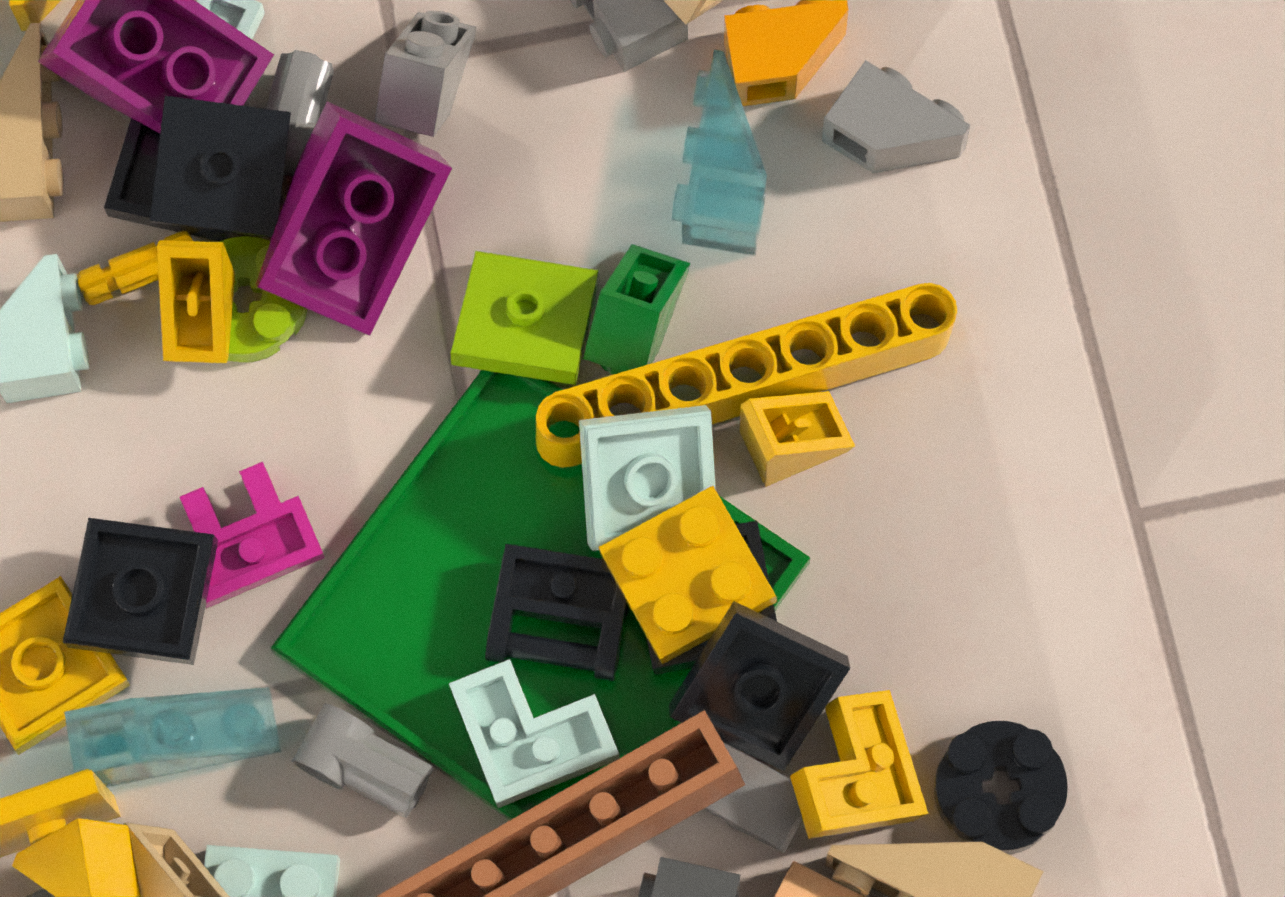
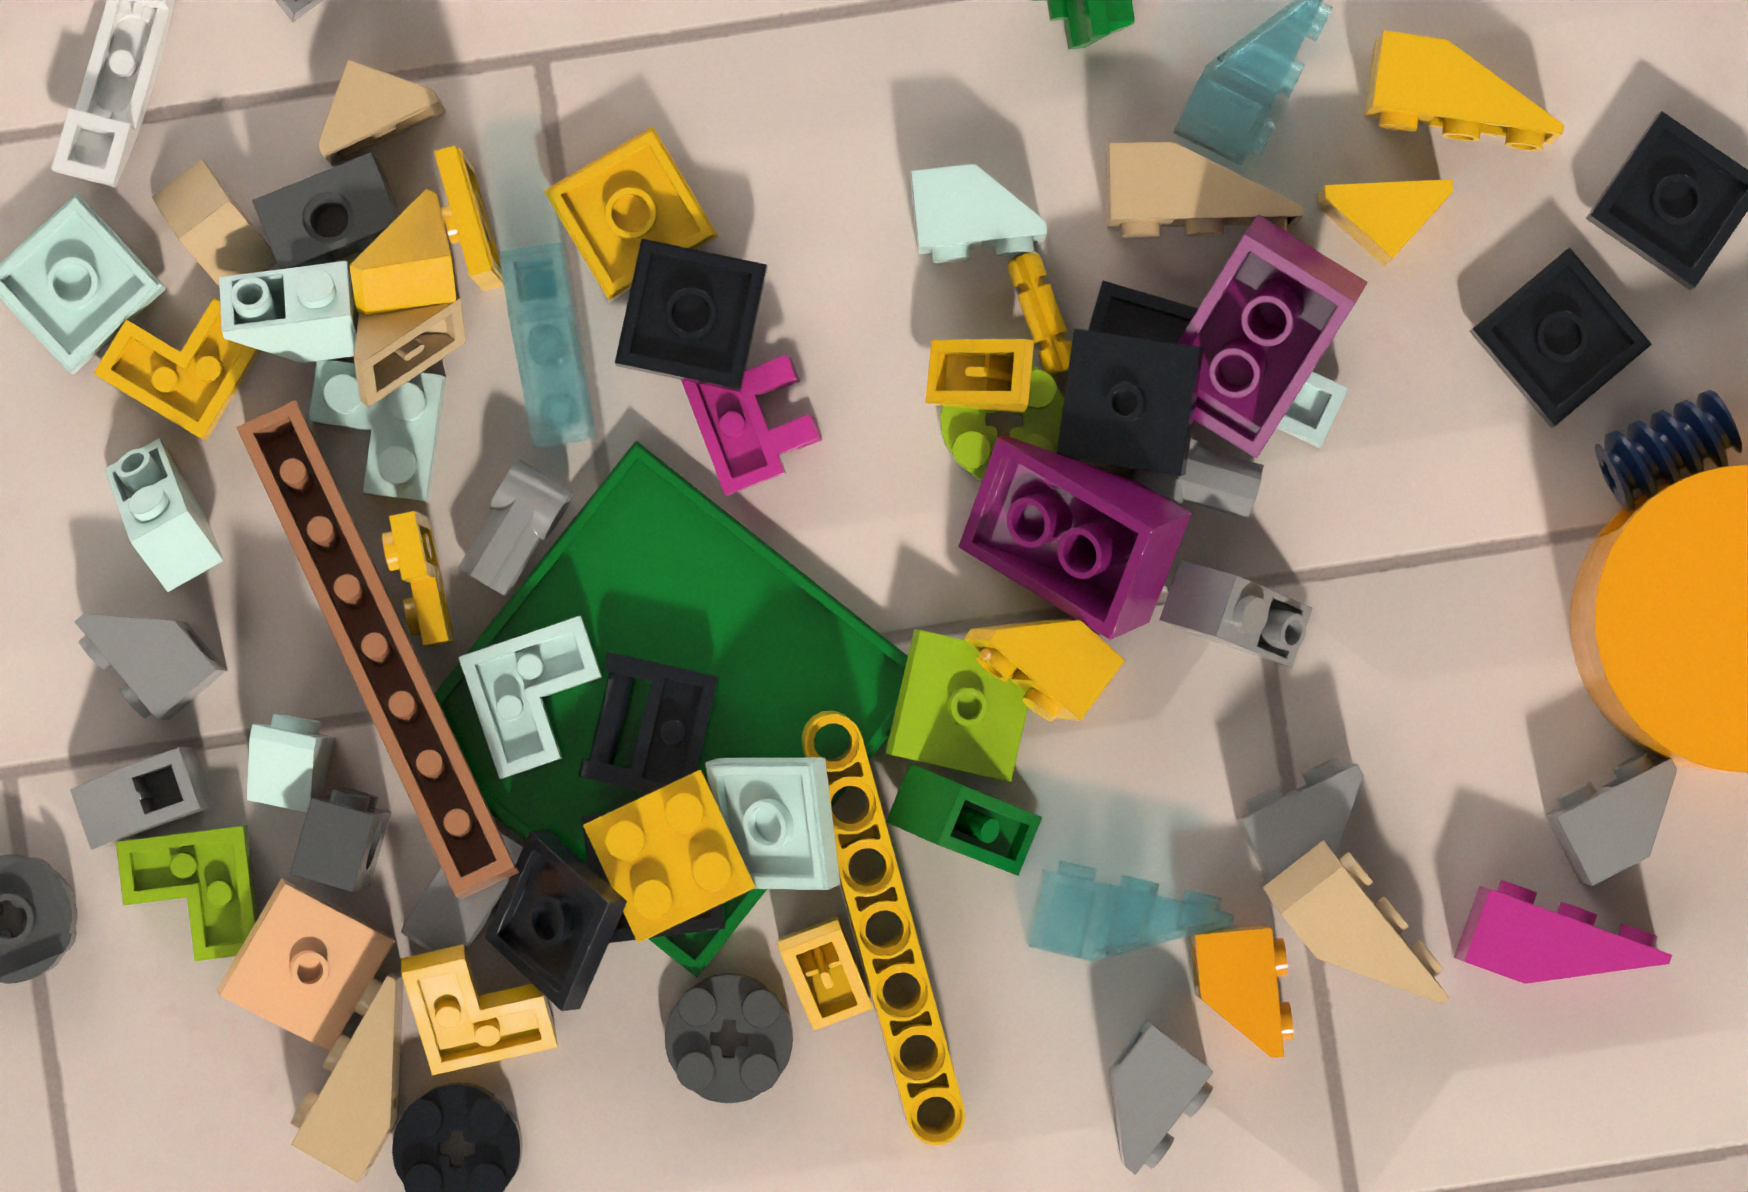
camera: 85 degrees right, 15 degrees up
none -> yellow plate [382,511,455,647]
none -> dark grey plate [665,973,793,1103]
none -> yellow slope [964,619,1125,722]

